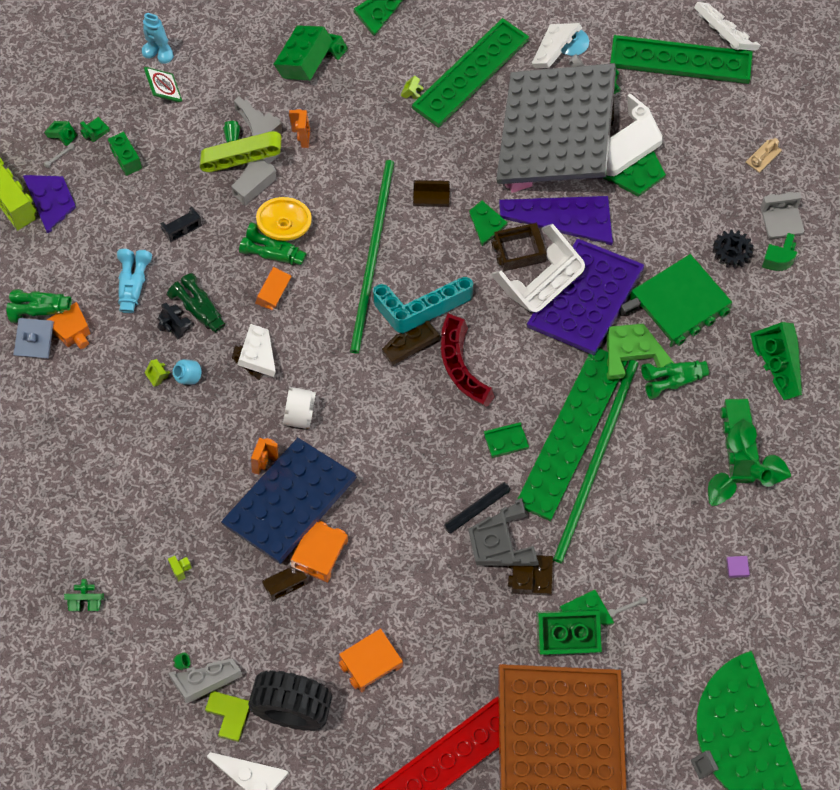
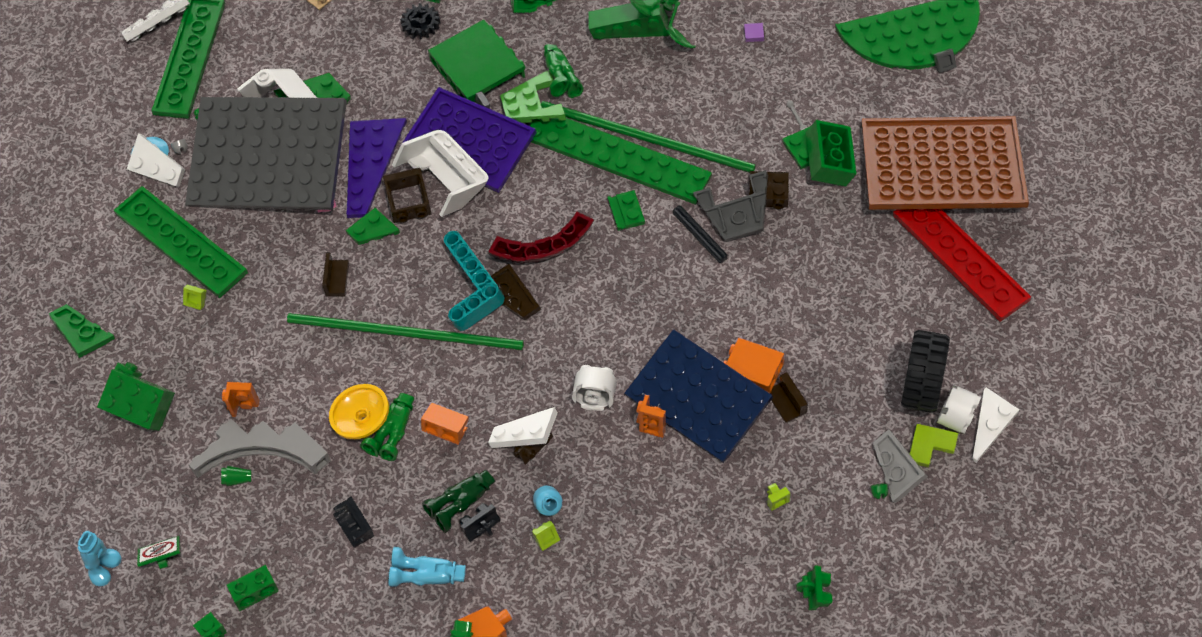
camera: 85 degrees left, 5 degrees down
lime beam [200,131,282,172] -> none
orange panel [338,628,403,693] -> none
none -> white brick [937,384,981,434]

